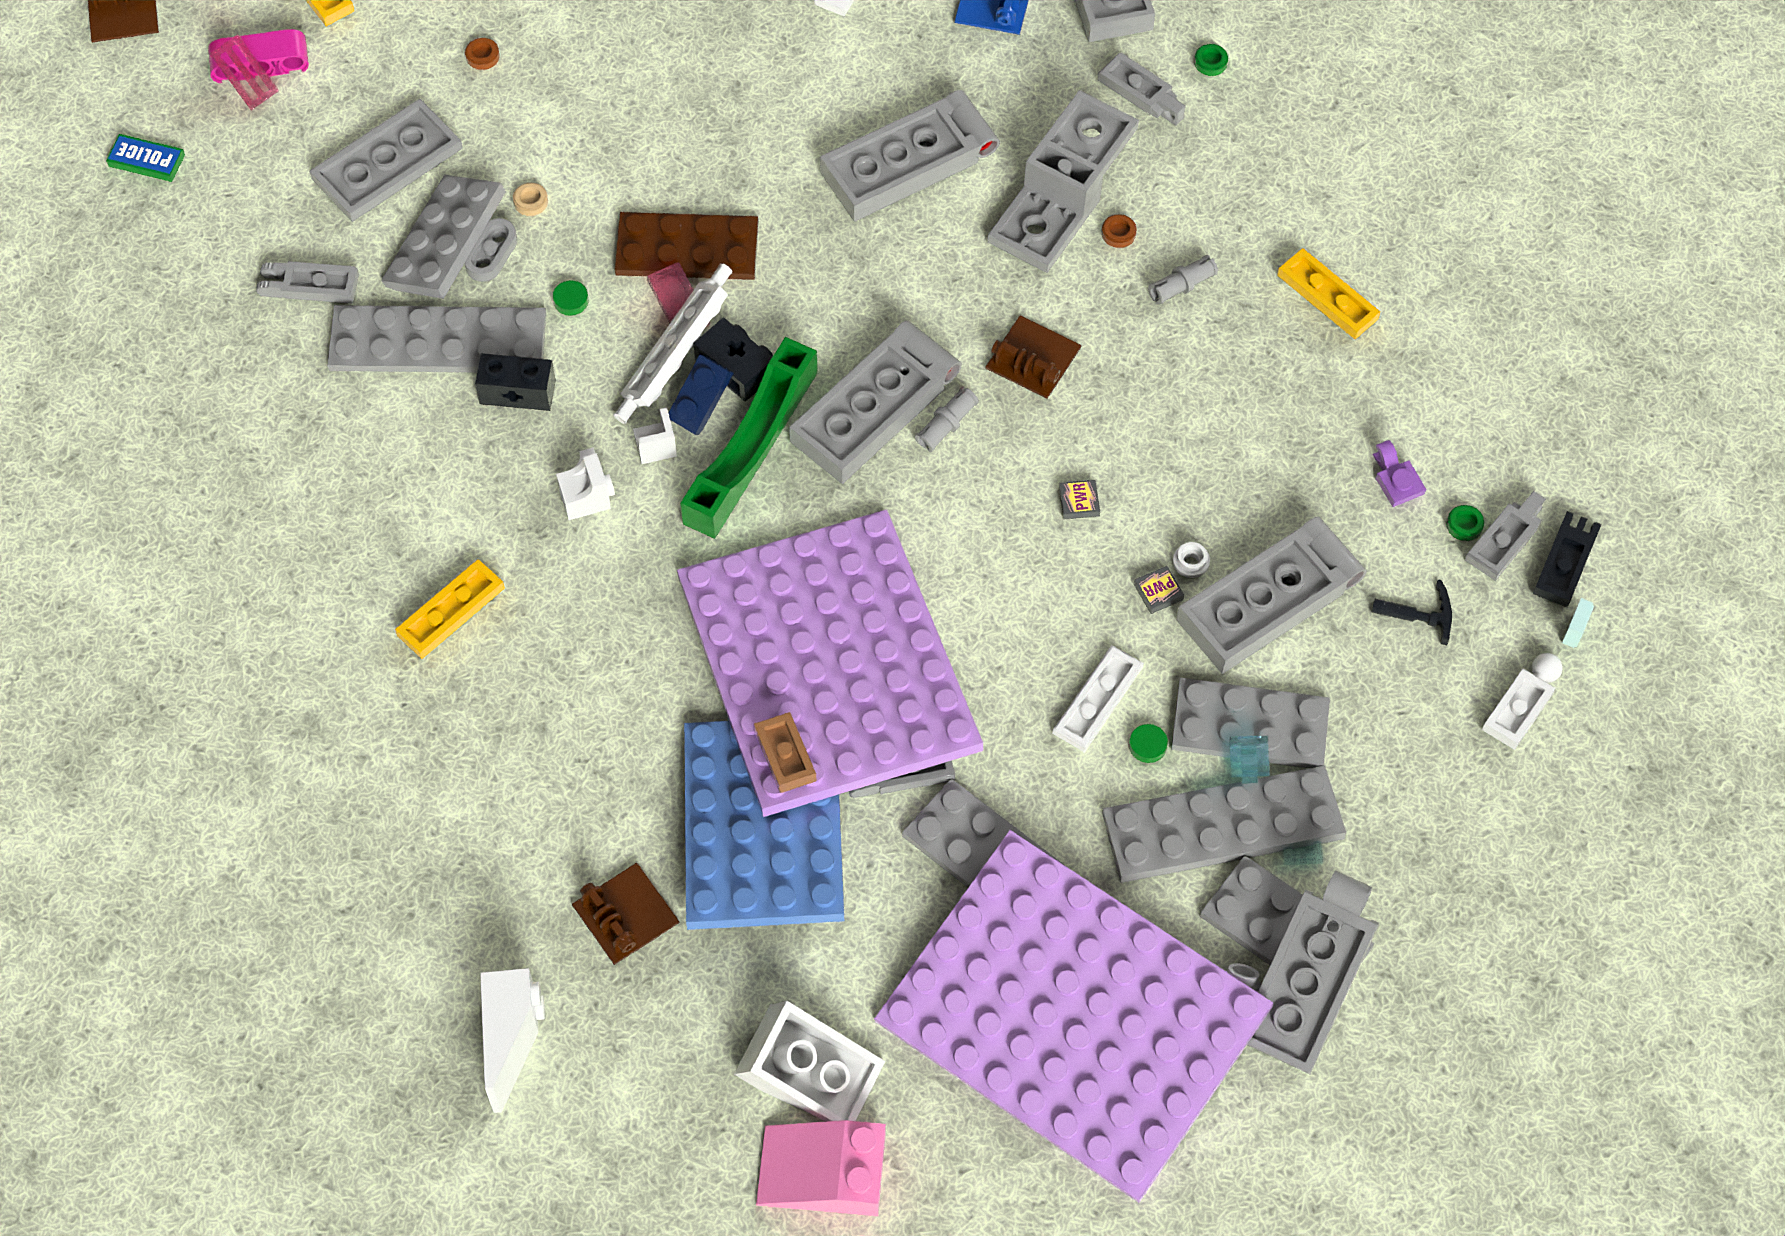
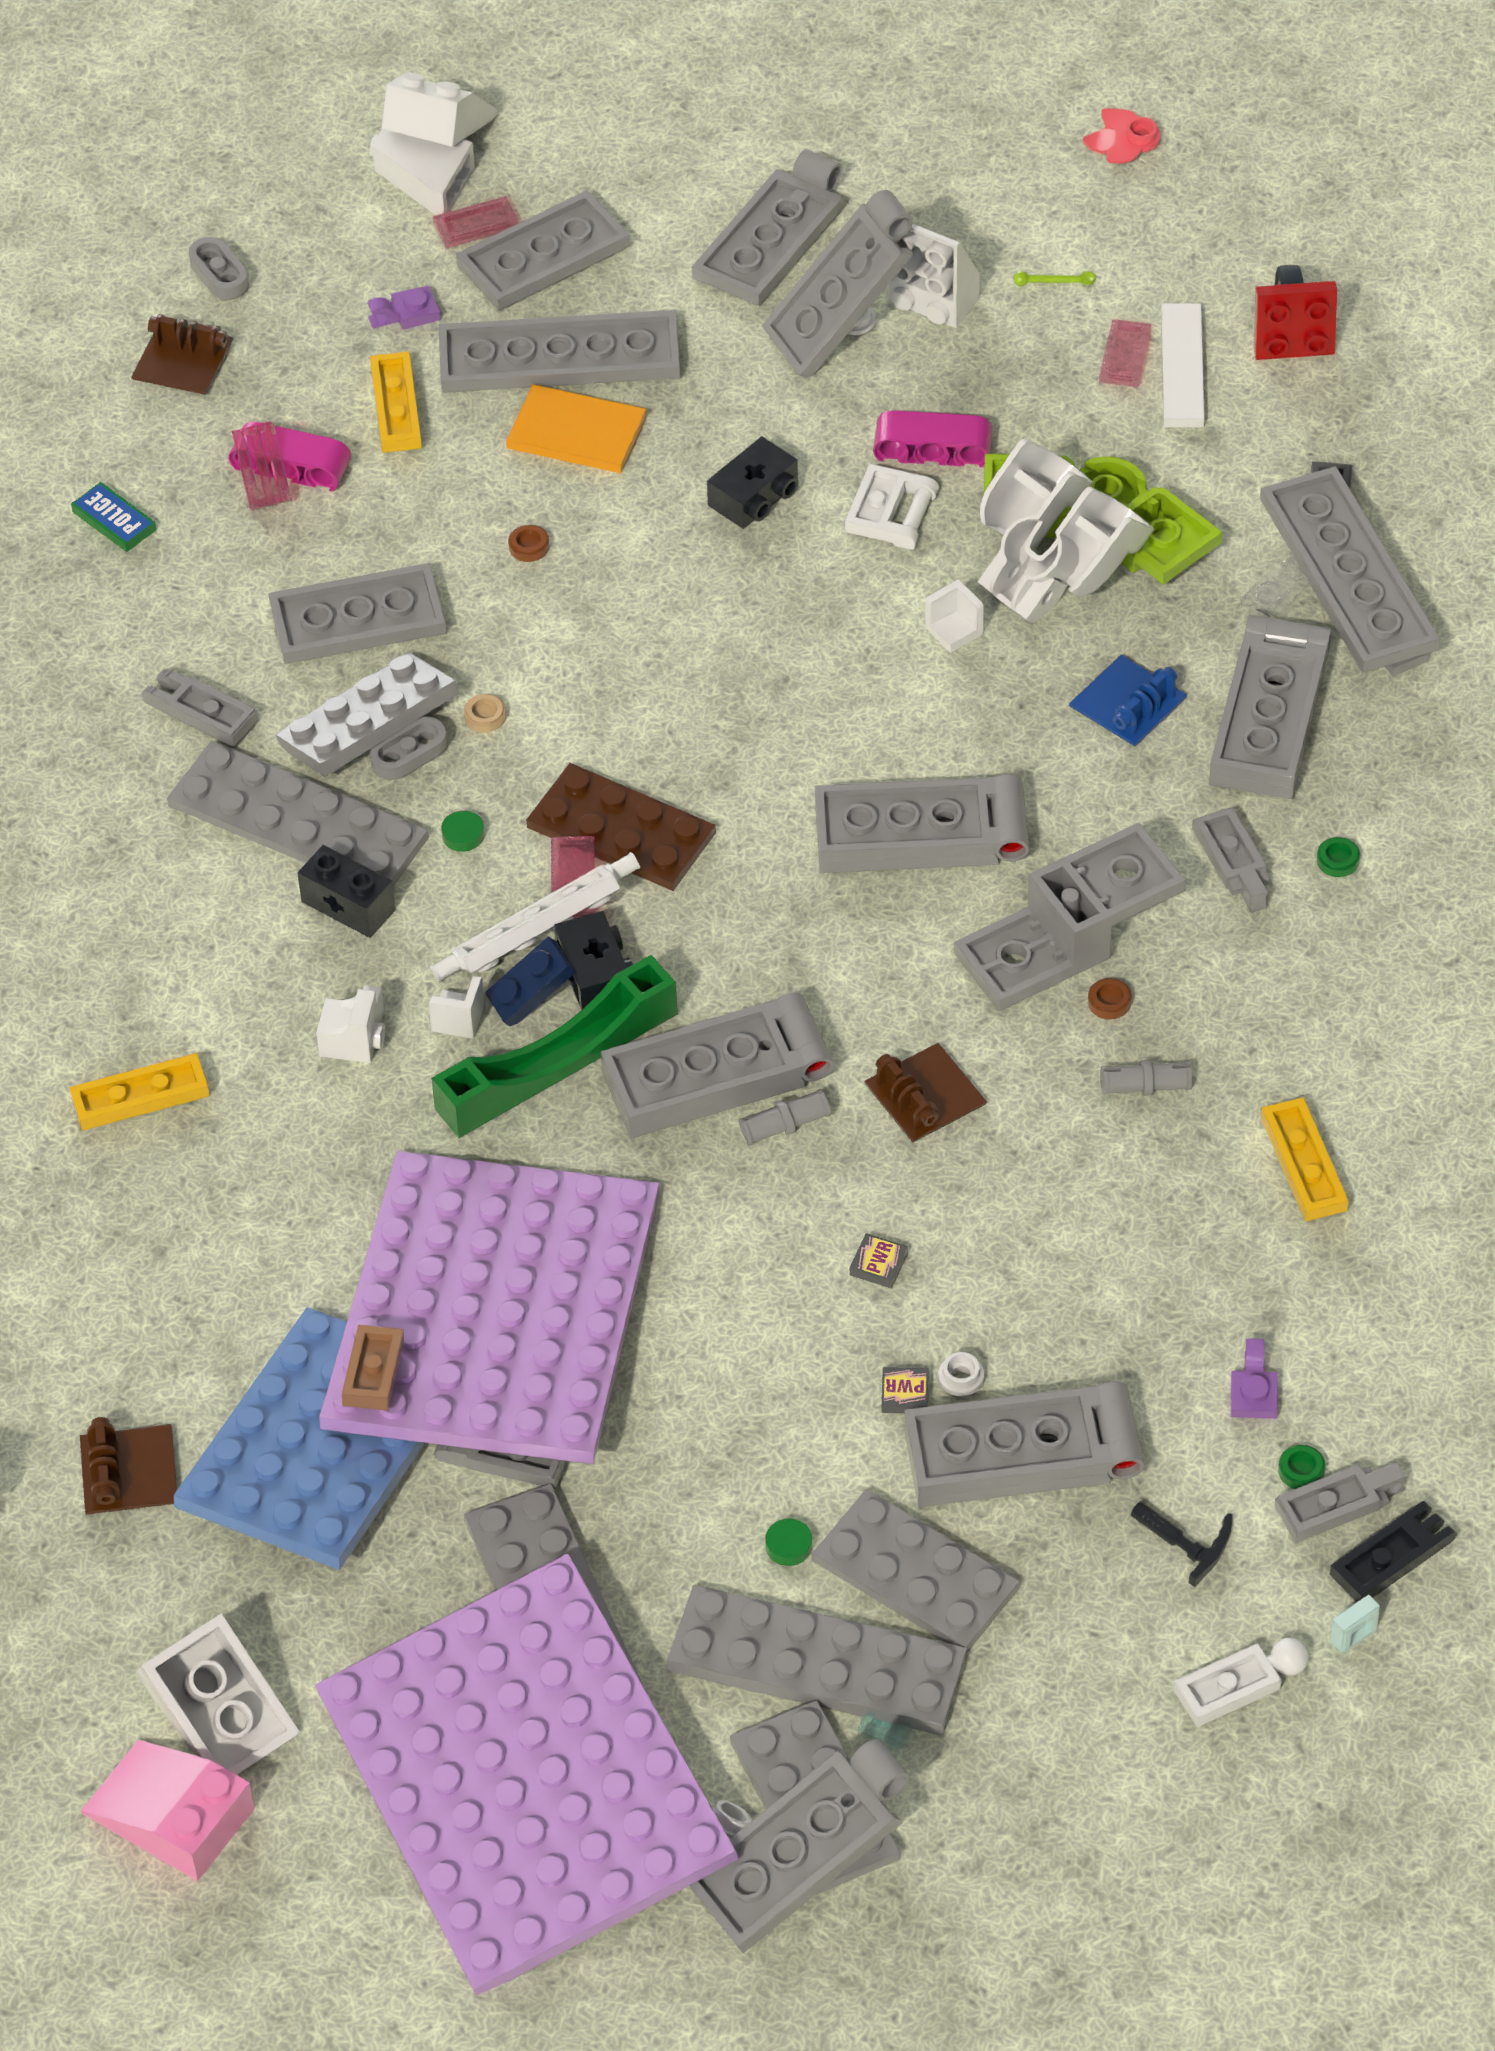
camera: 30 degrees right, 10 degrees down
white tile [1052,645,1144,752] -> none
clear light blue tile [1229,735,1270,784] -> none

